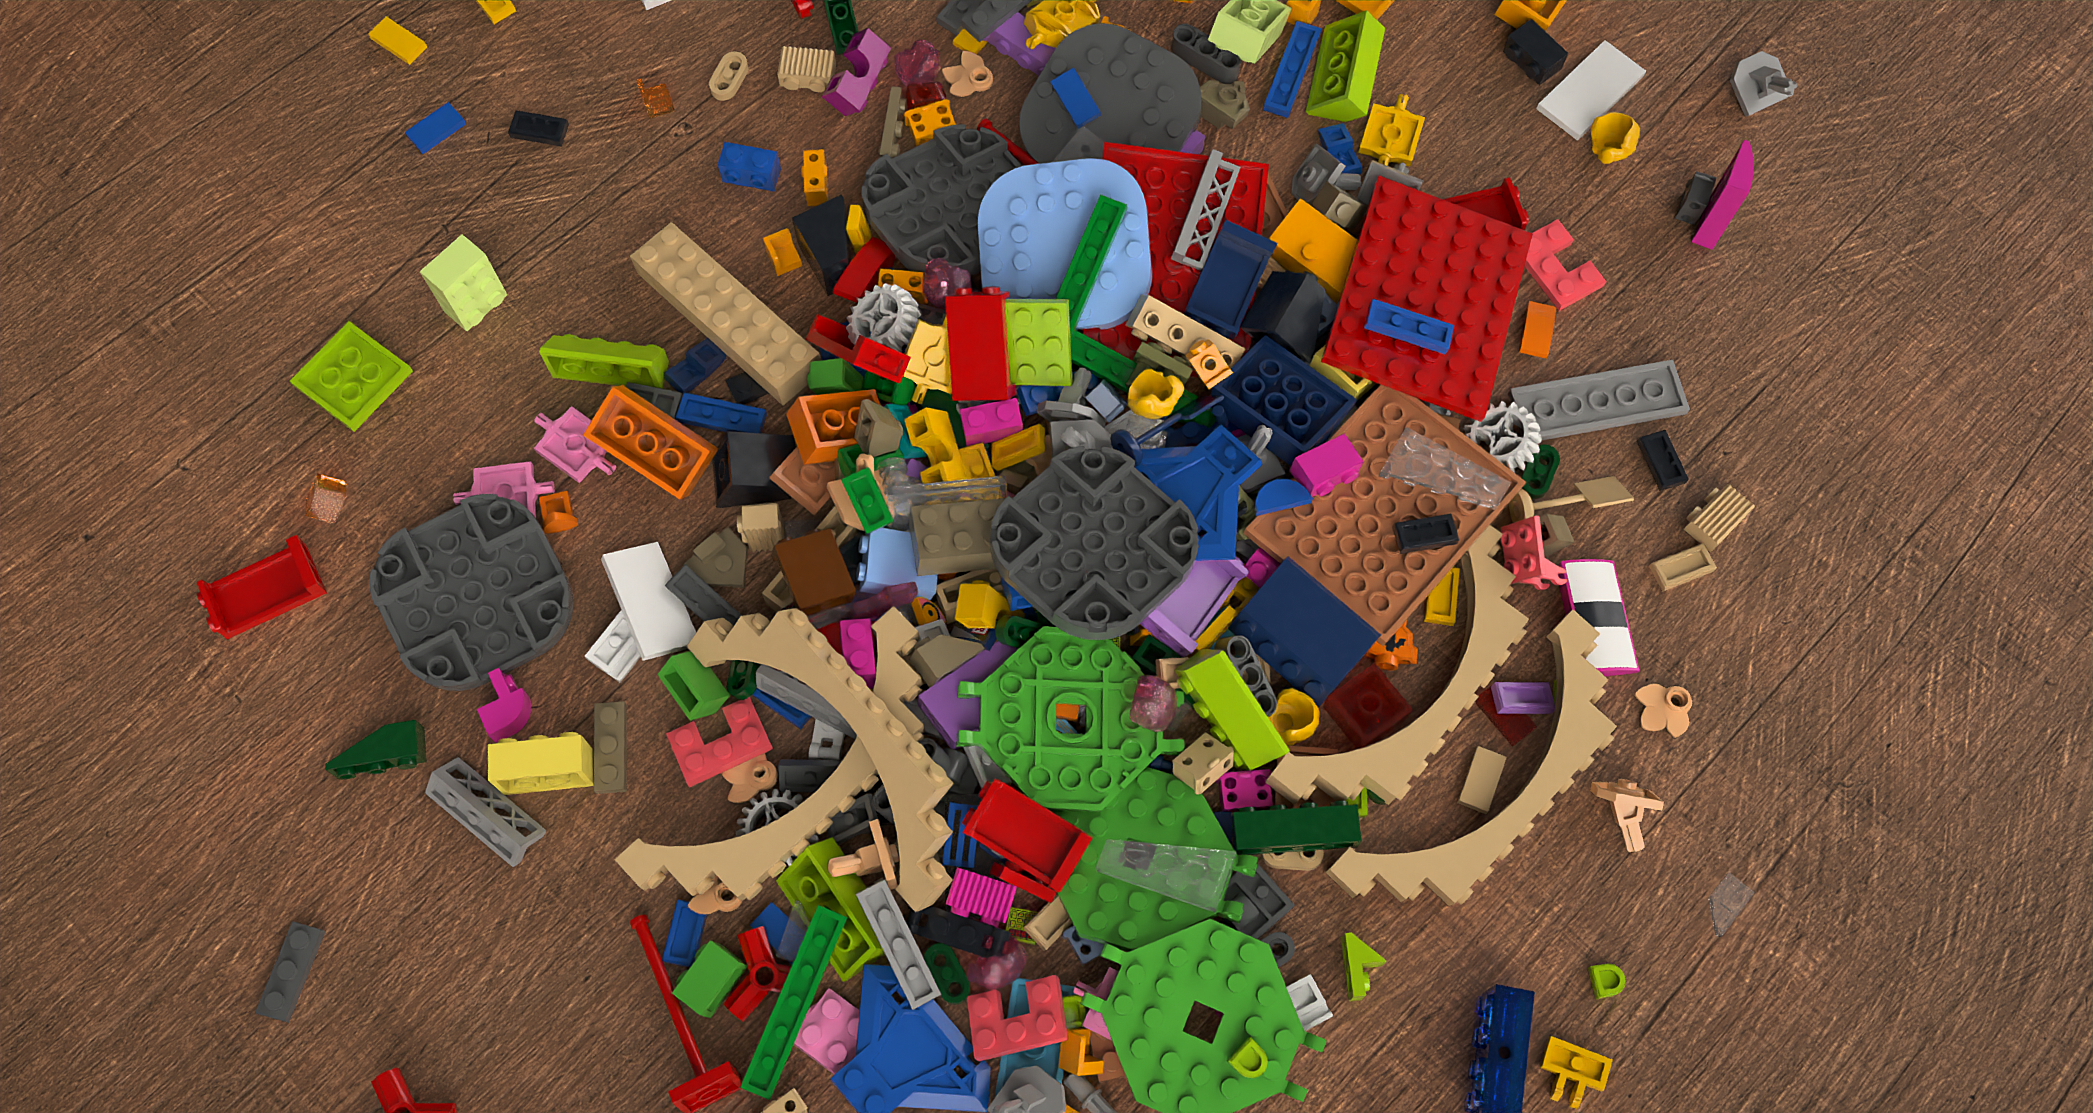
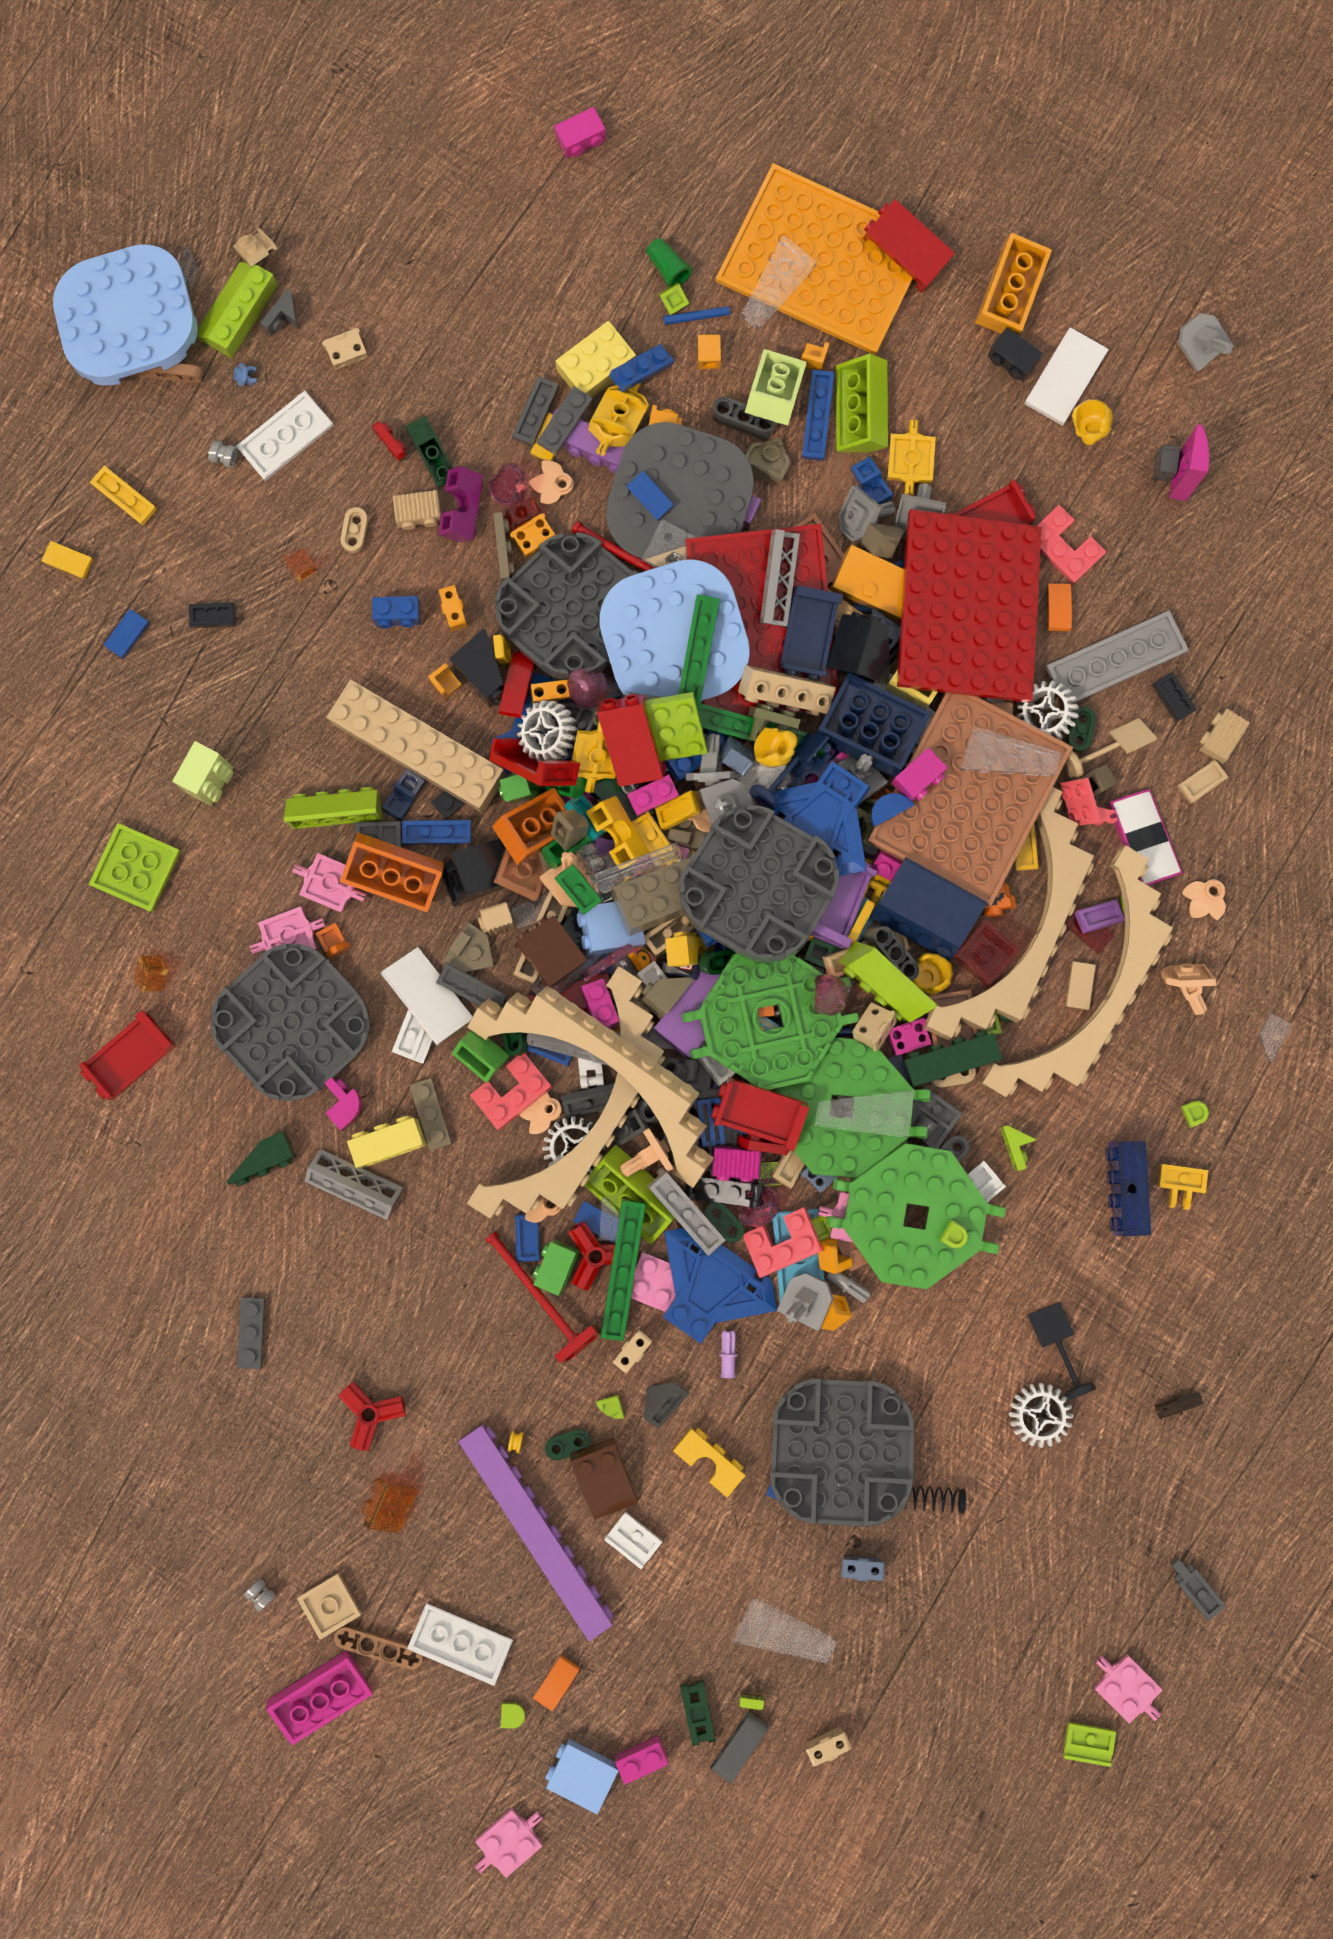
camera: 10 degrees left, 15 degrees up
light orange brick [1185,339,1233,389] -> none
blue plate [1364,299,1454,354] -> none
black plate [1392,513,1459,554] -> none

